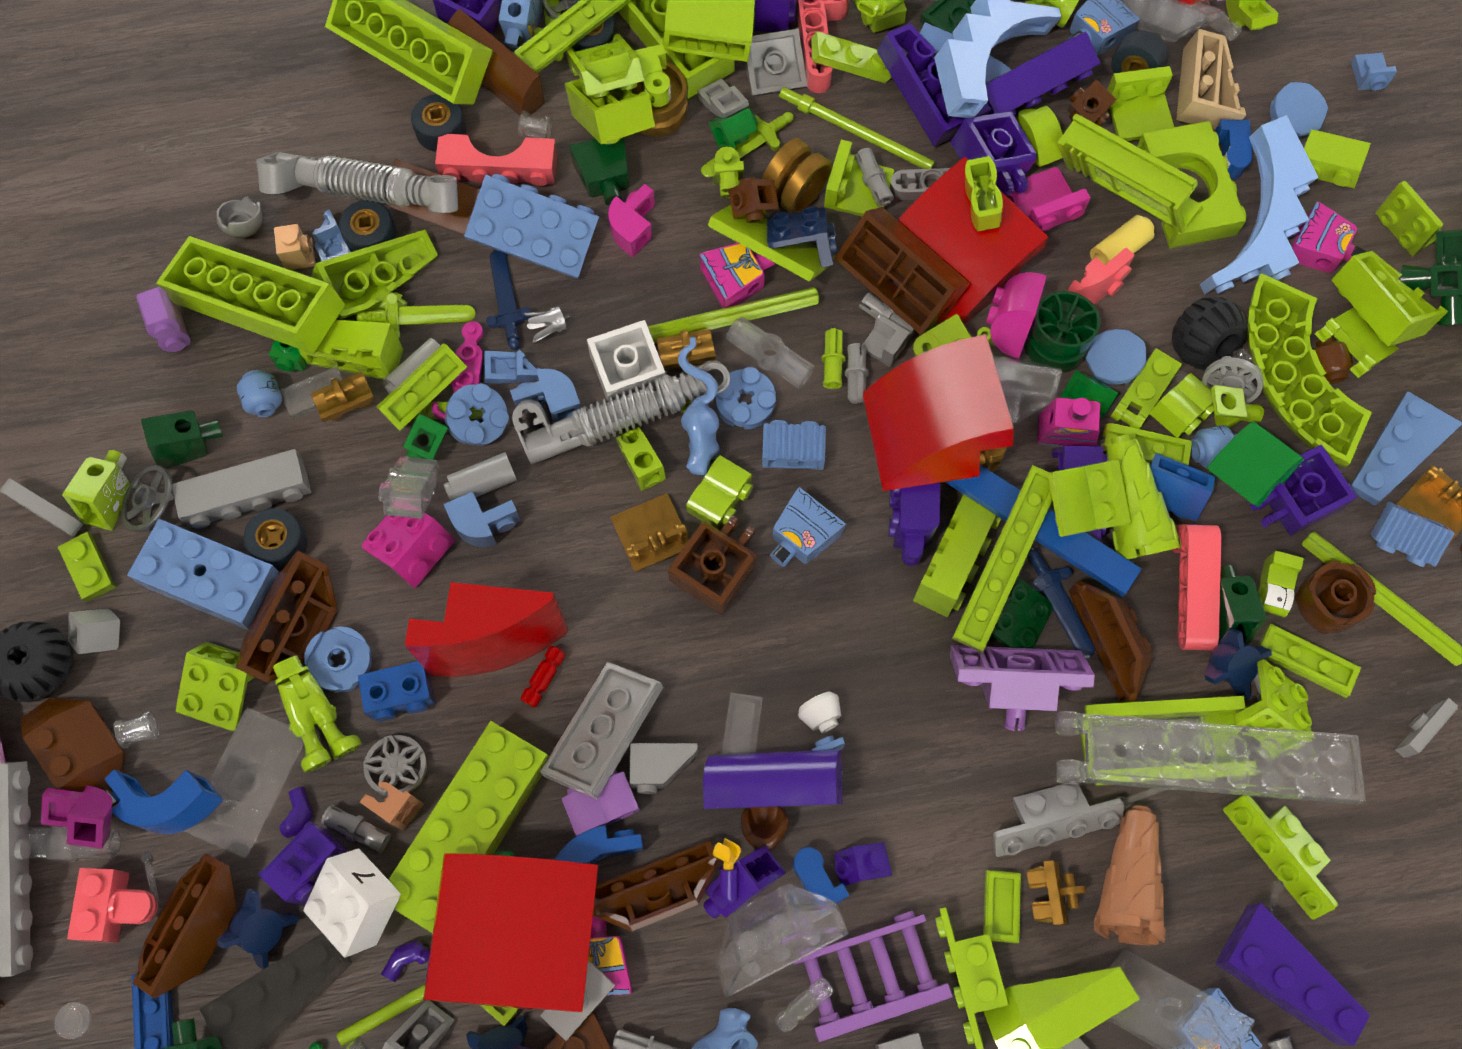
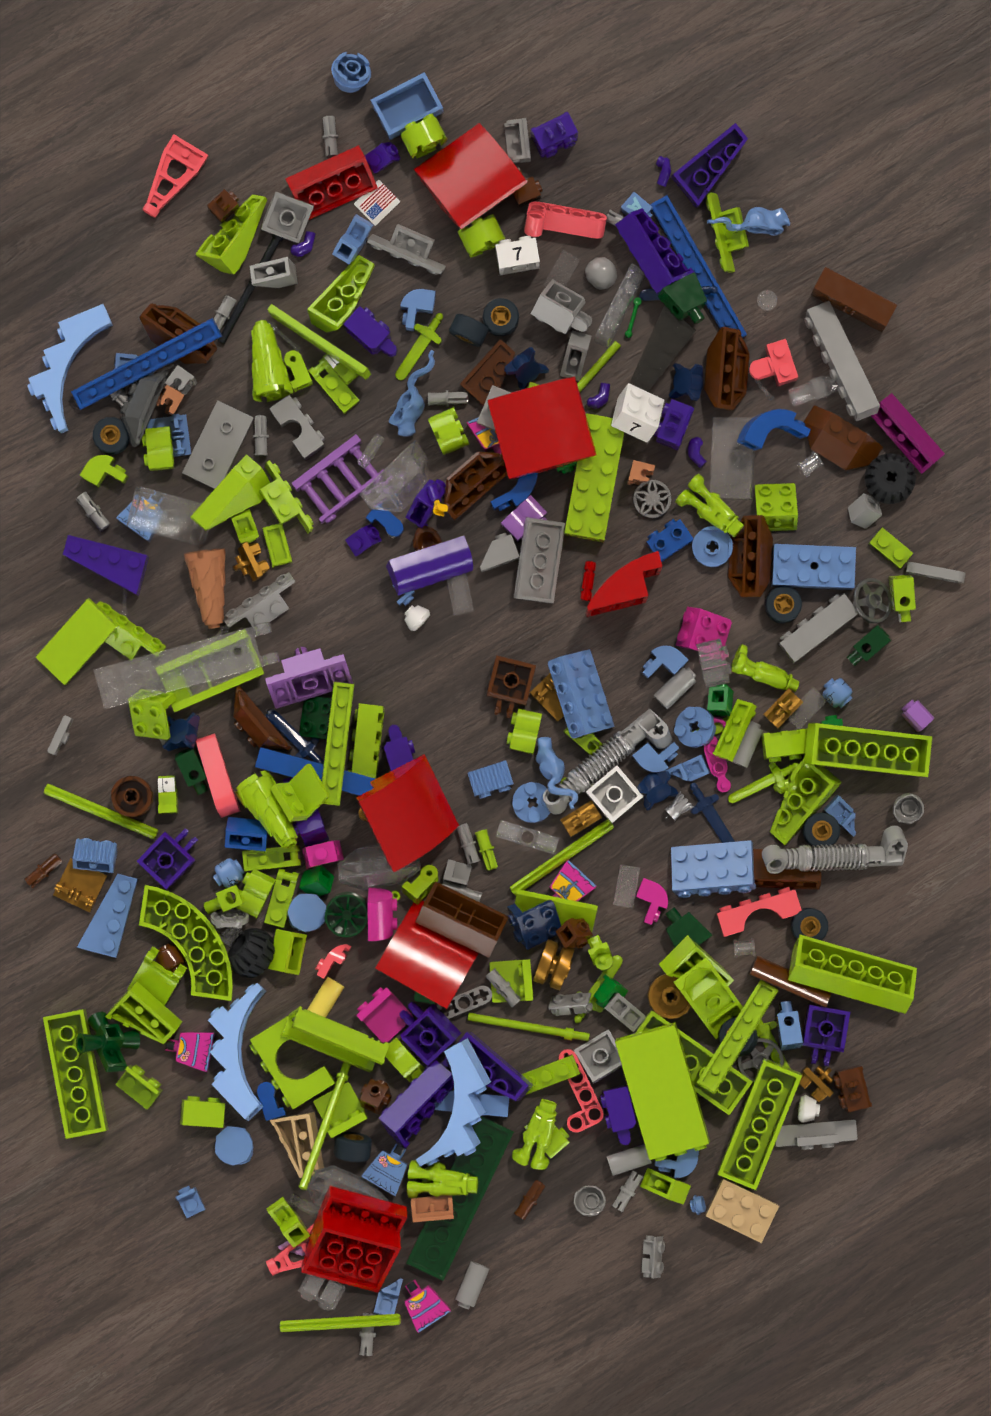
camera: 165 degrees right, 15 degrees up
magenta brick [41,785,112,849] -> none
light nougat brick [274,224,316,270] -> none
light grey pin [321,804,391,853] -> none
lime leg [635,44,671,107] -> none
medium blue torso [770,487,846,567] -> none
lime brick [965,156,1003,231] -> none
green slope [1206,421,1304,507] -> none
lime tile [1258,623,1361,698] -> none
none -> lime tile [36,598,119,685]
none -> lime bracket [231,509,259,543]
none -> lime brick [268,929,307,975]
none -> lime bar [299,1062,351,1190]
none -> lime brick [428,407,470,455]
none -> medium blue bracket [548,649,615,739]
none -> light grey hinge [548,992,593,1016]
none -> clear tile [613,865,640,908]
none -> dark blue piece [637,771,678,810]
none -> lime piece [731,644,799,692]

